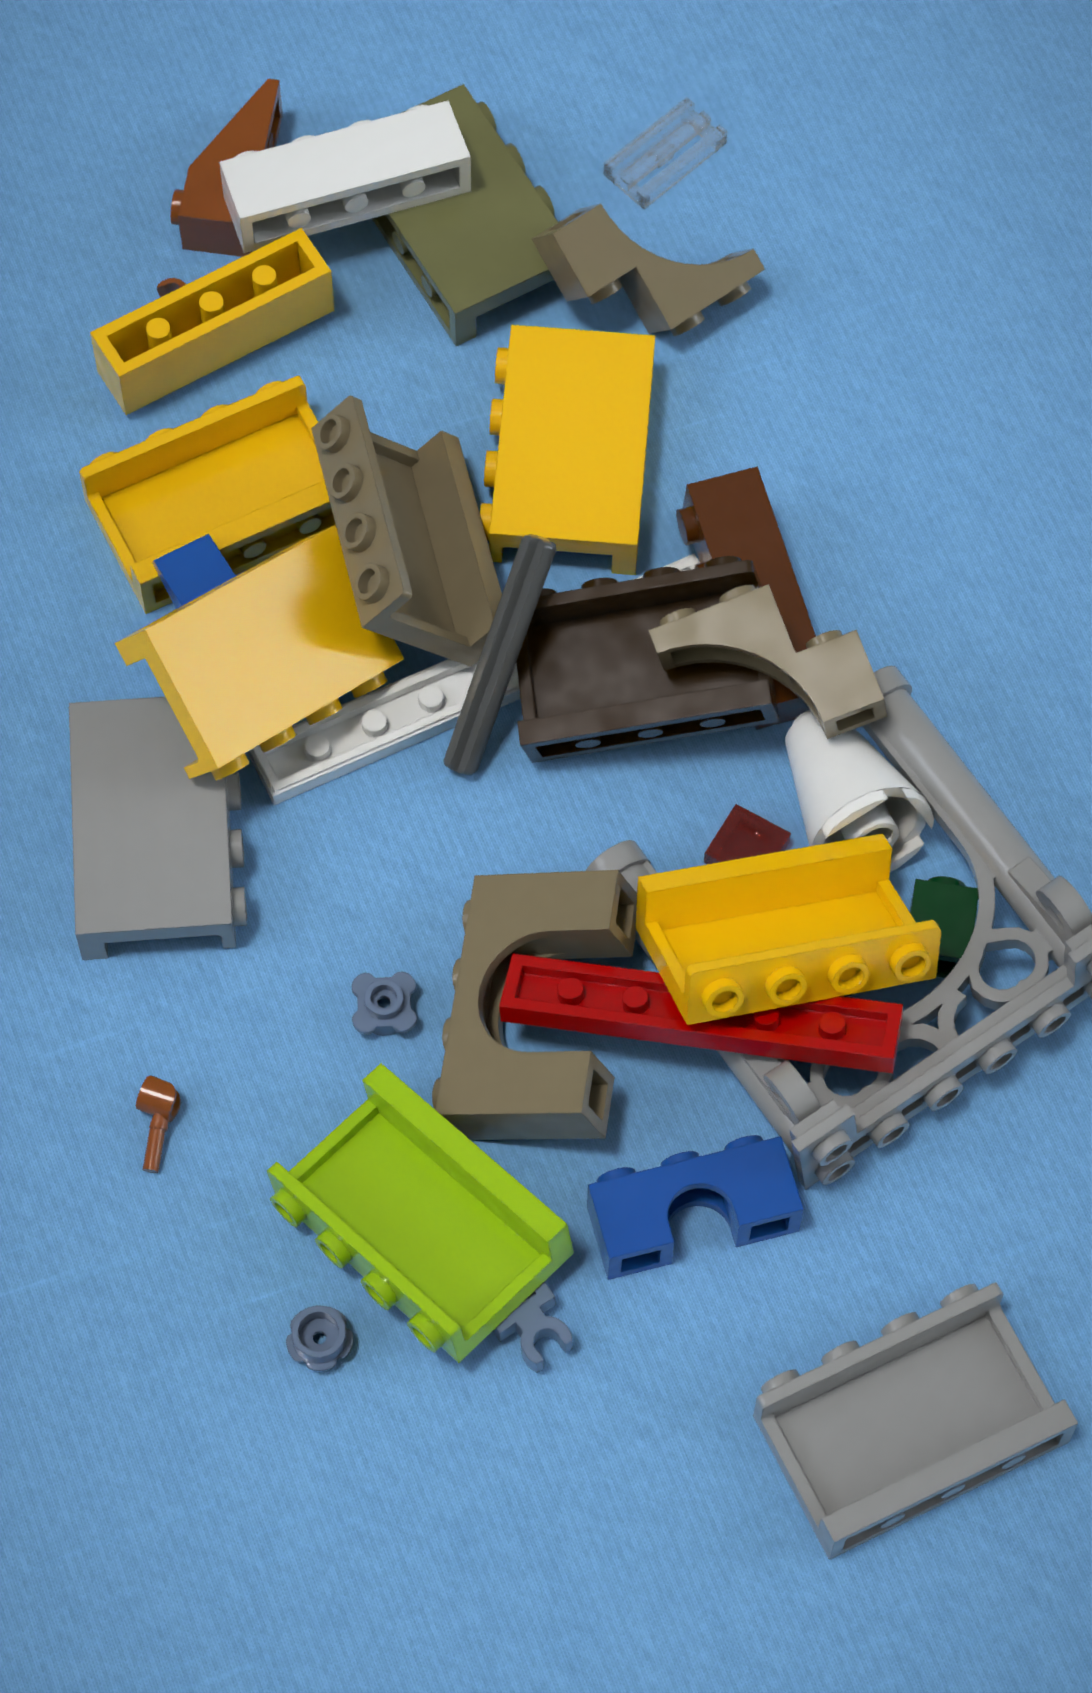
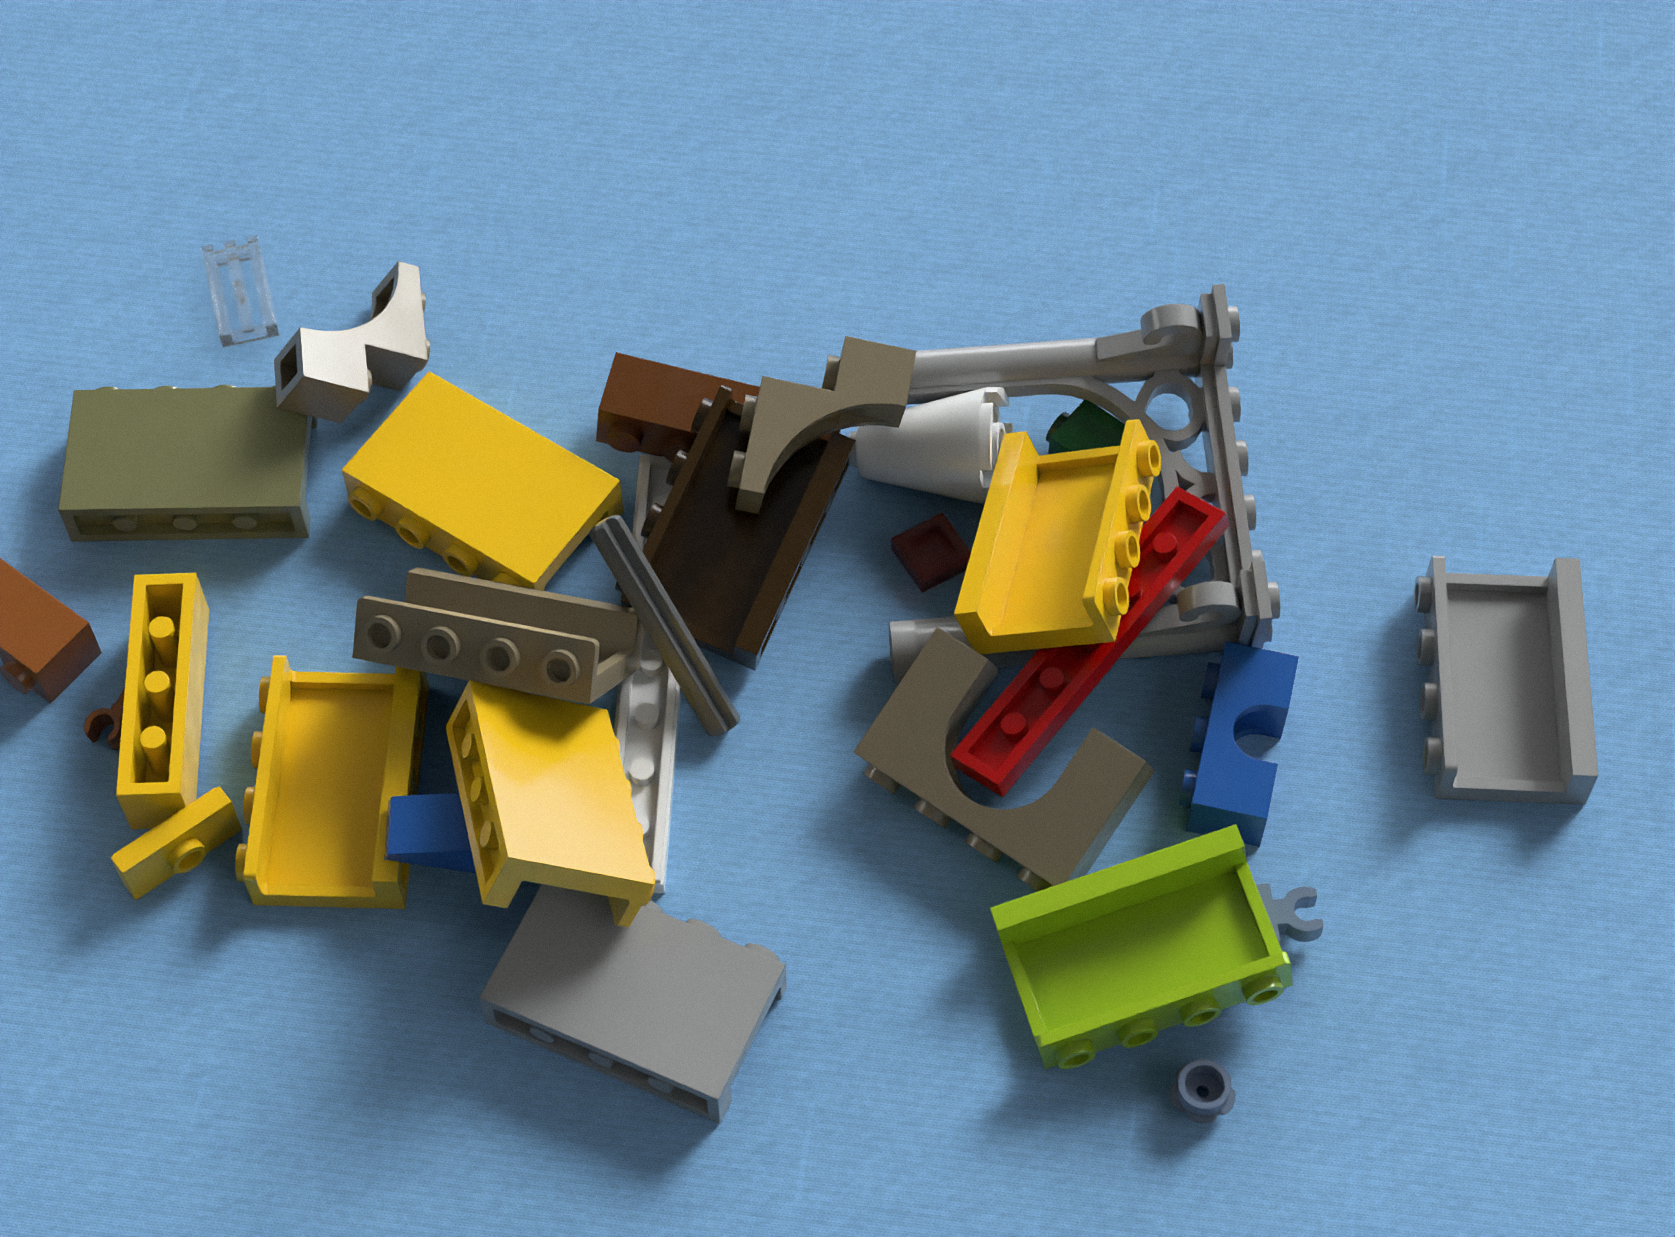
camera: 60 degrees left, 5 degrees down
dark orange hand [136,1076,181,1173] -> none
white brick [219,100,471,253] -> none
sand blue plate [351,972,417,1036] -> none
none -> yellow plate [111,786,242,901]

